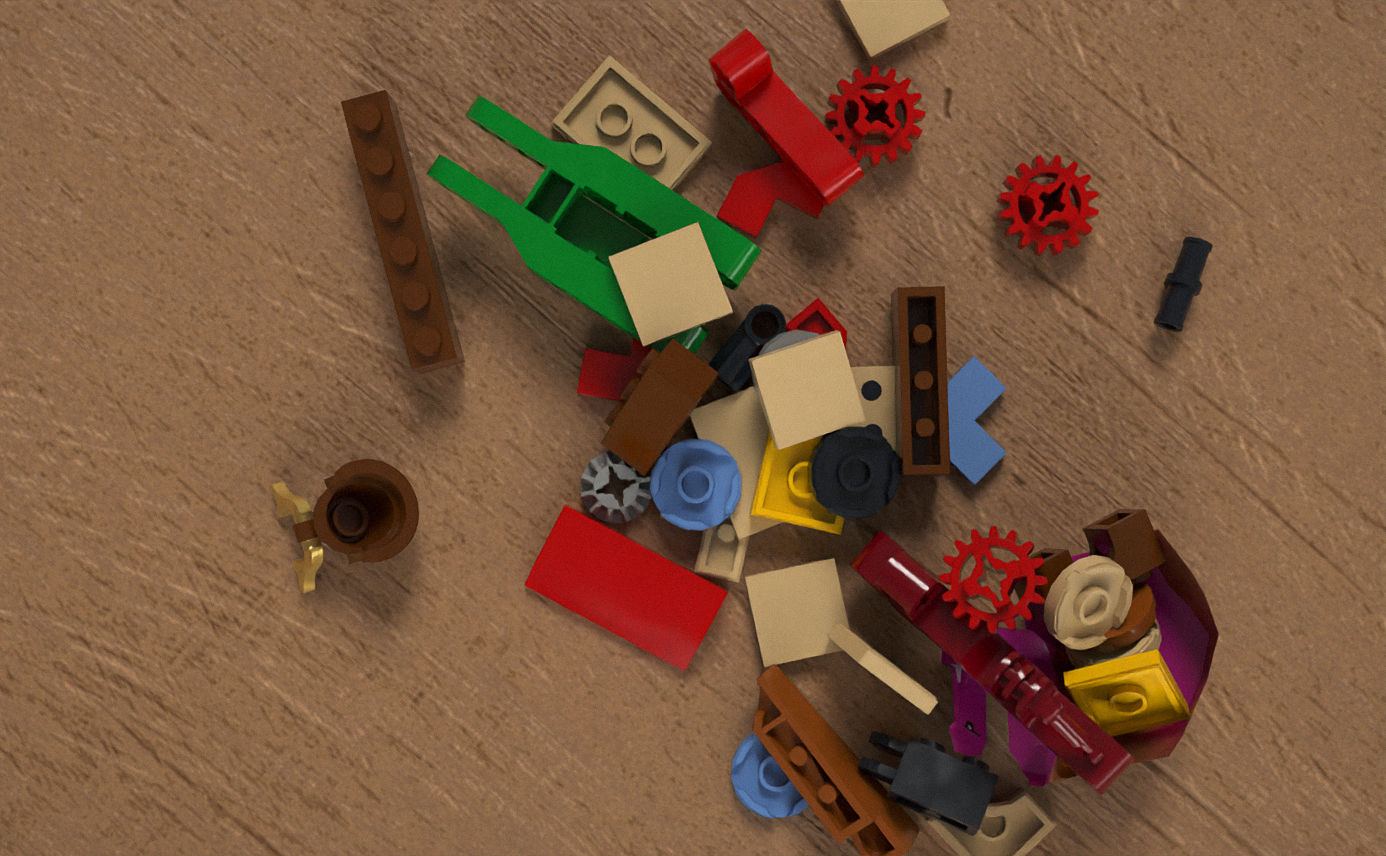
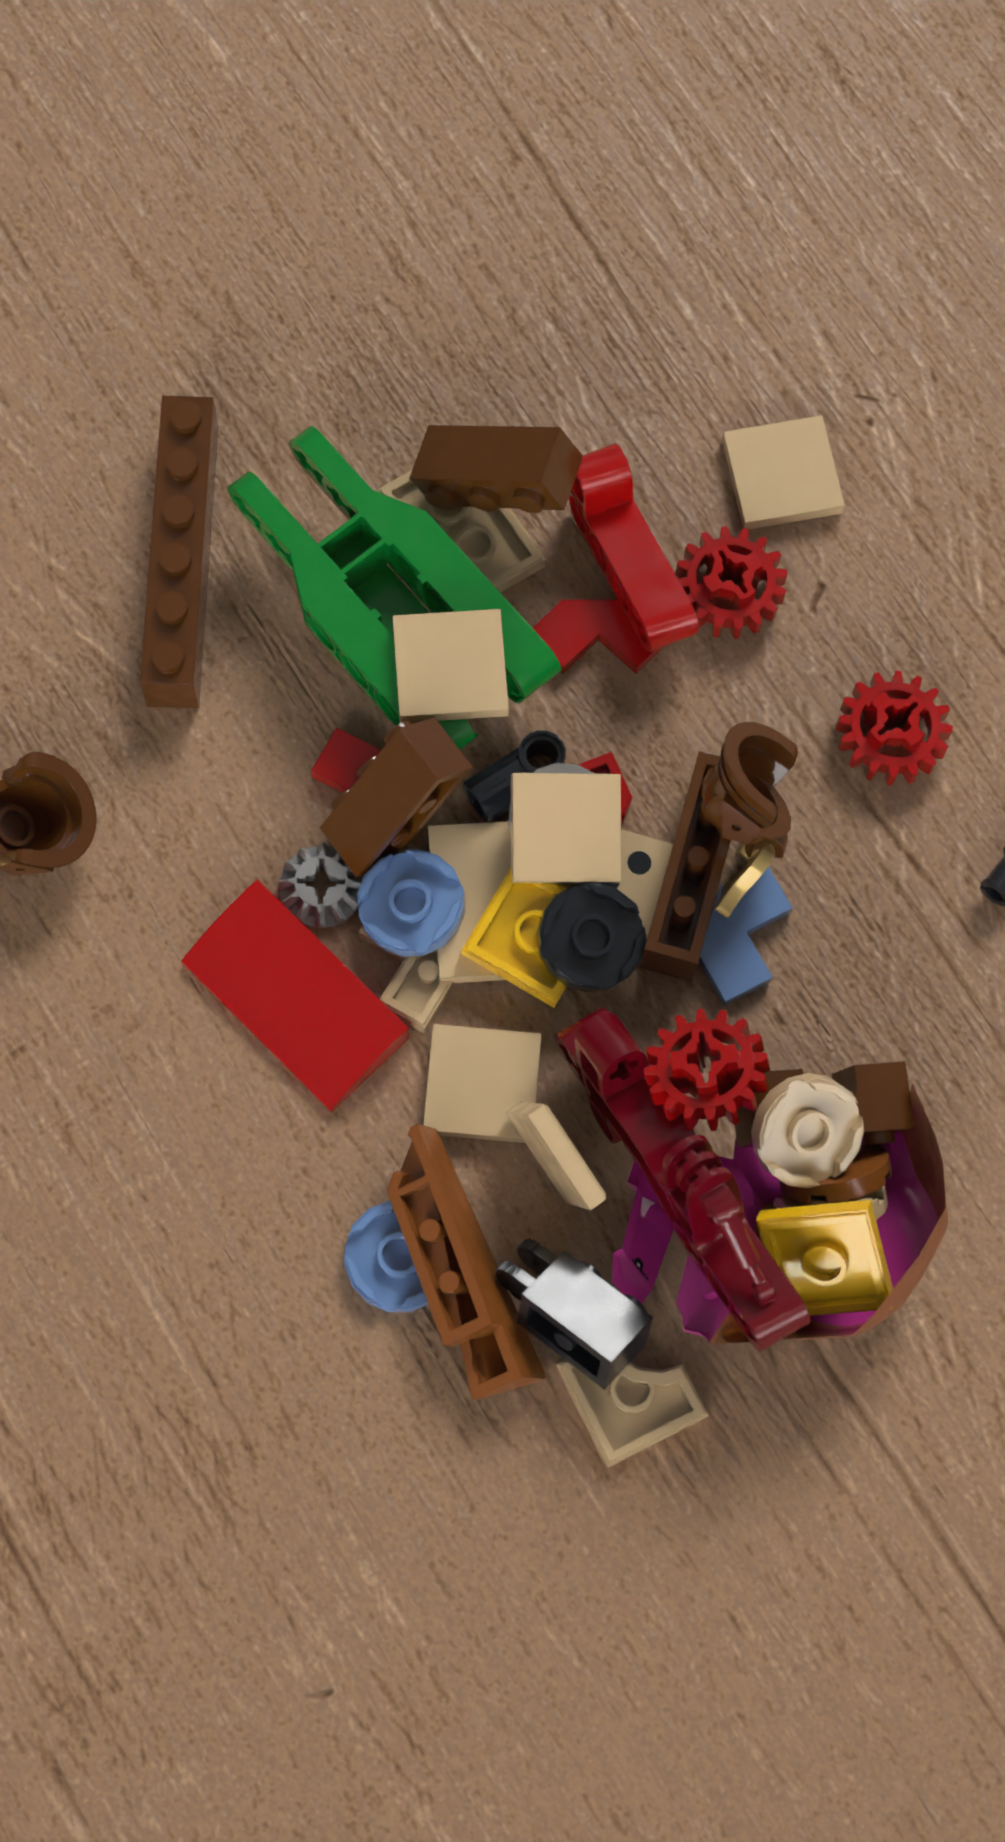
camera: 10 degrees right, 15 degrees down
none -> reddish brown brick [409,425,583,513]
none -> reddish brown helmet [702,722,798,918]

